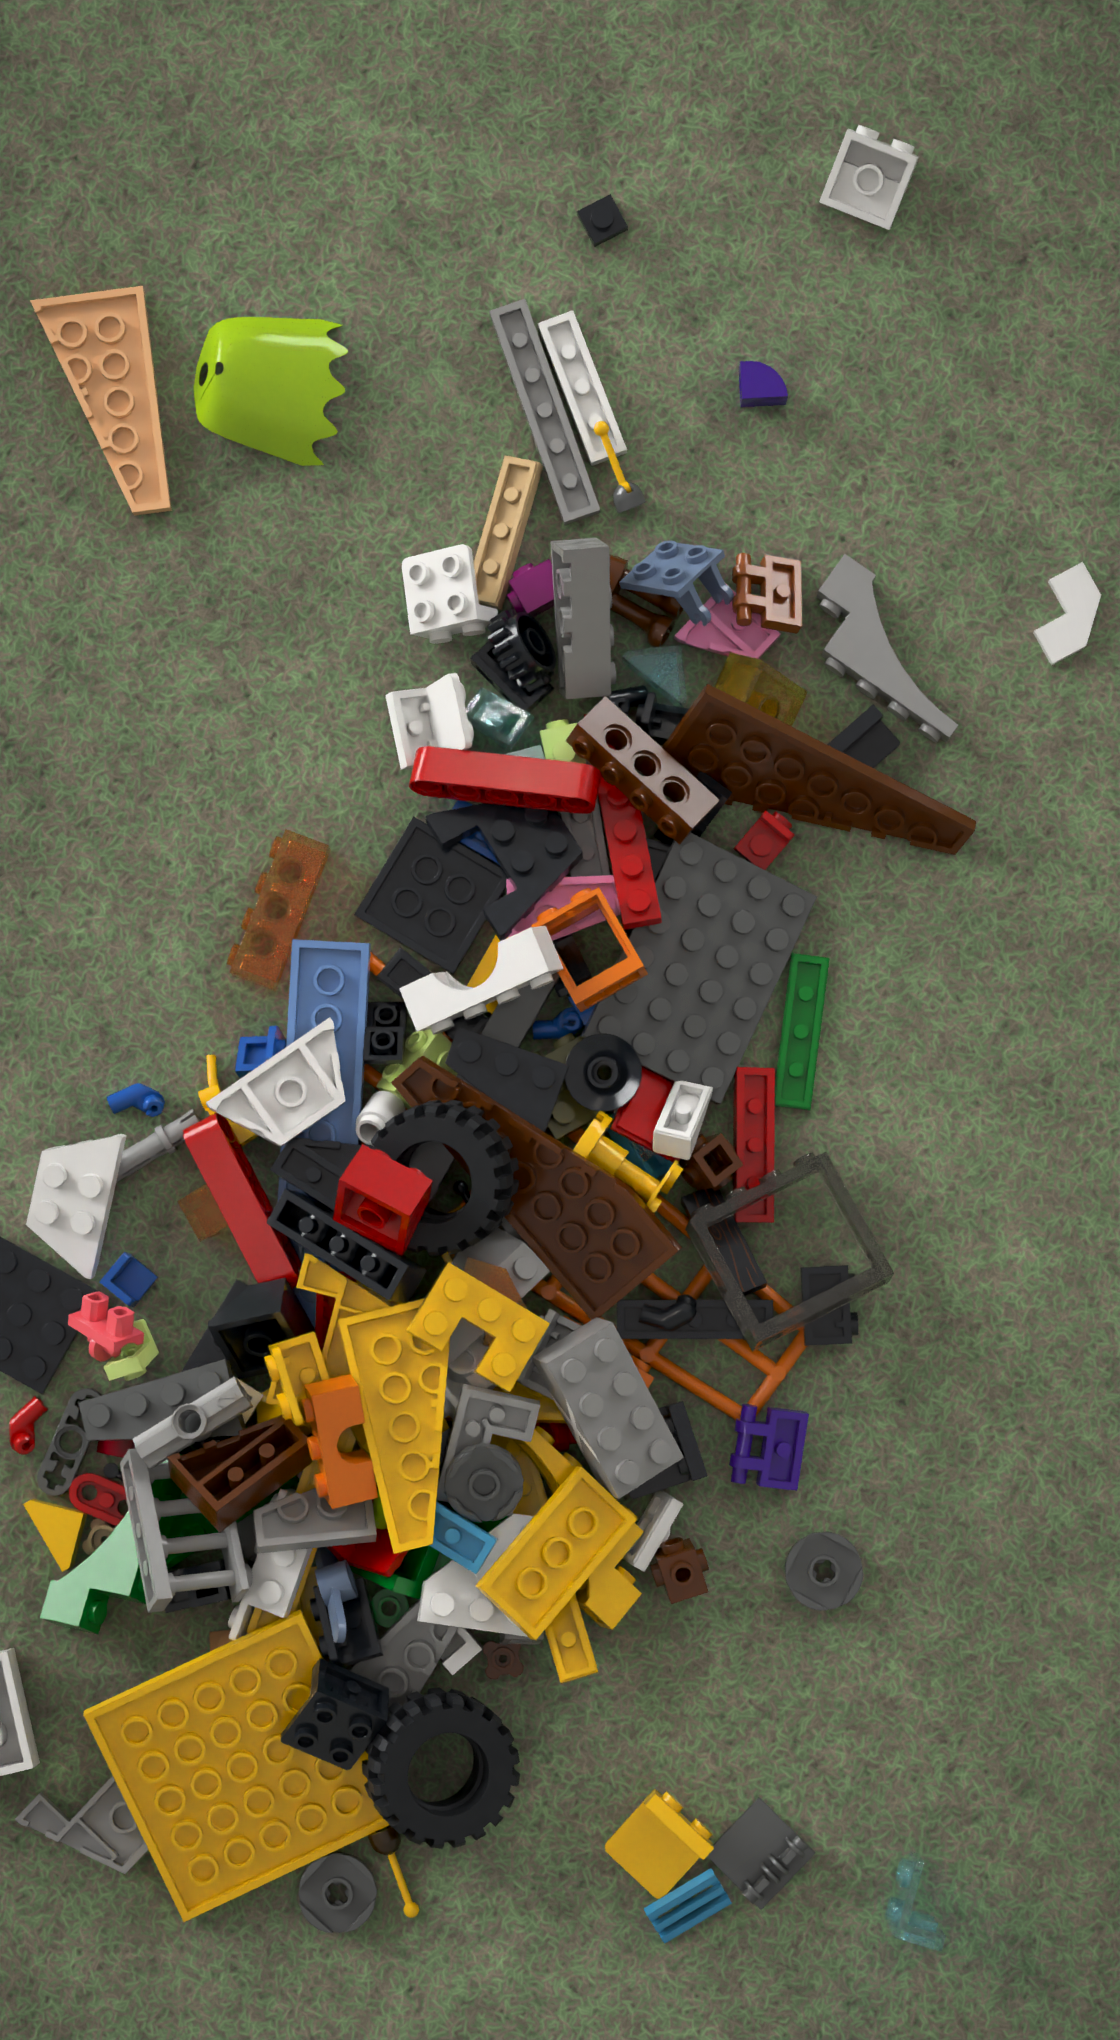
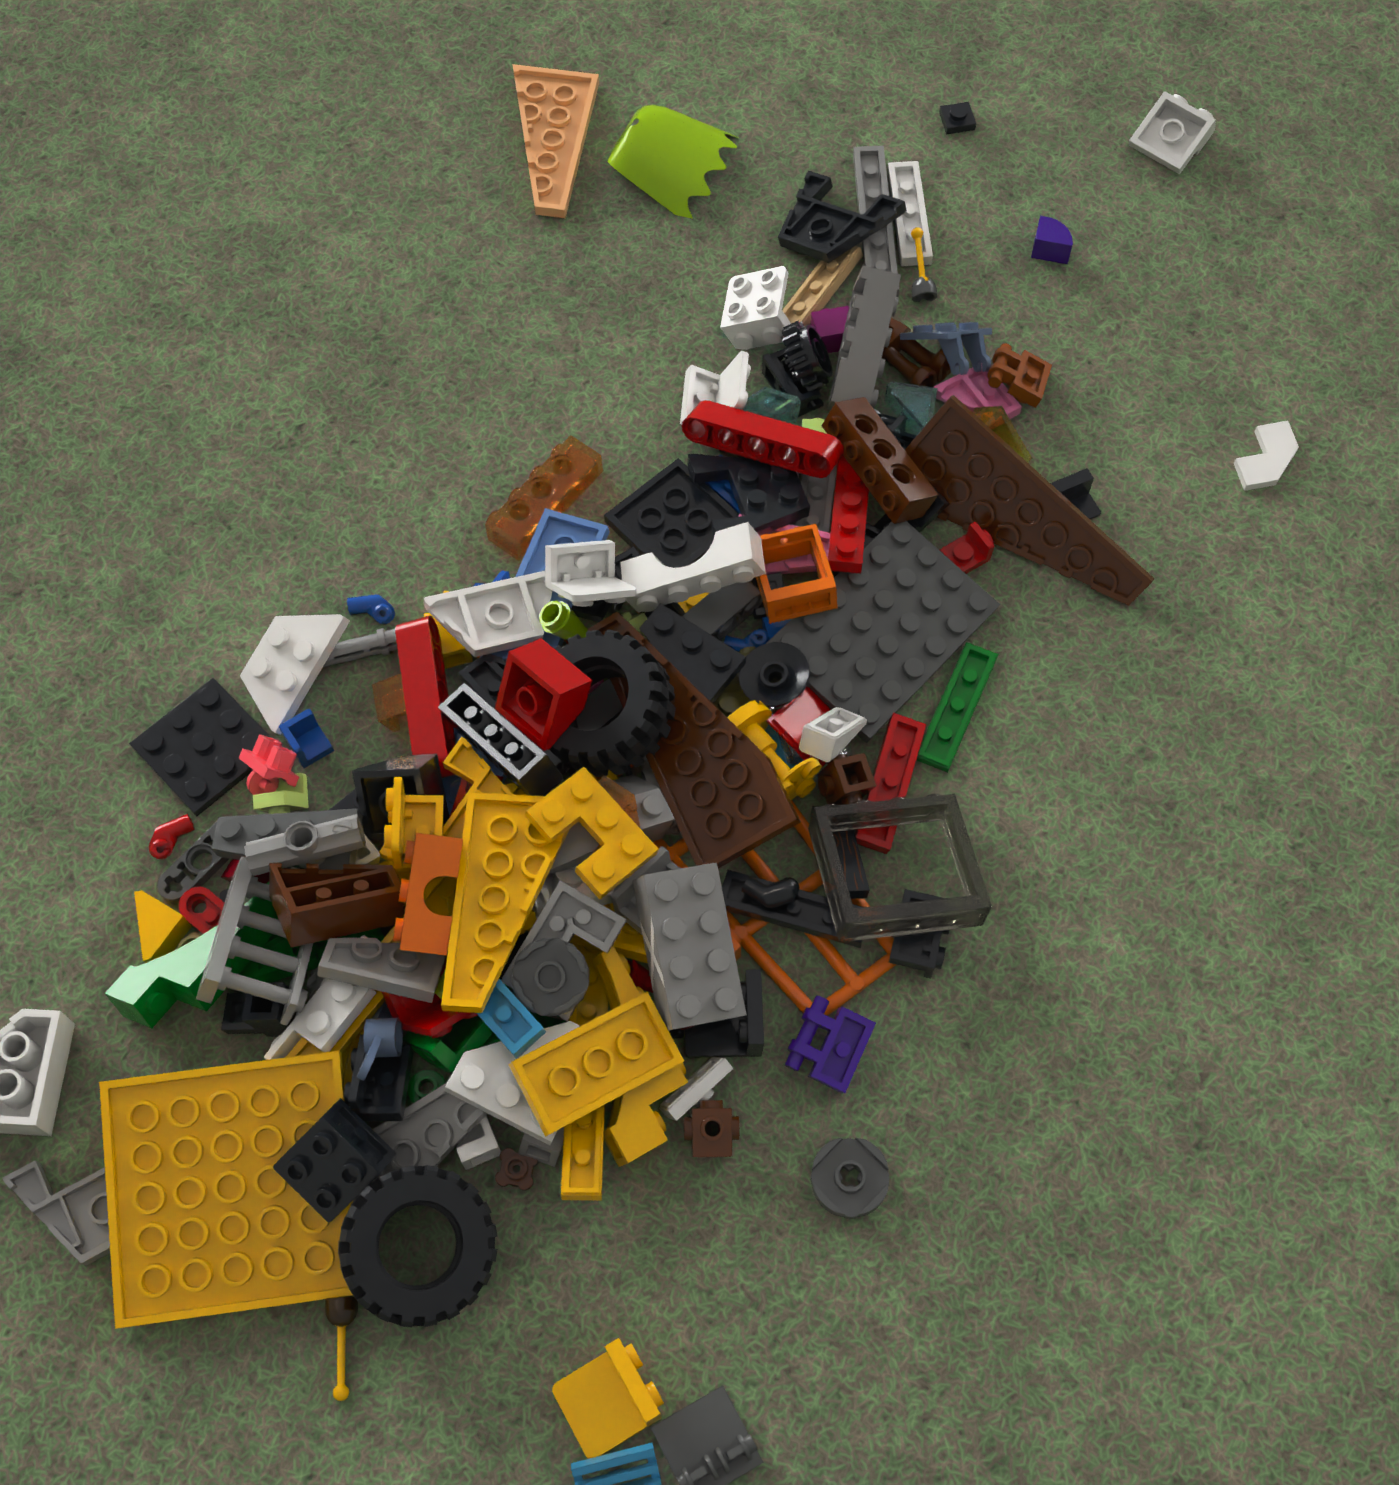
camera: 15 degrees right, 20 degrees down
dark grey plate [298,1852,378,1933] -> none
light grey arch [816,554,958,743] -> none
none -> lime cone [539,601,588,641]
none -> white bracket [545,540,636,607]
none -> black wing [778,171,907,263]

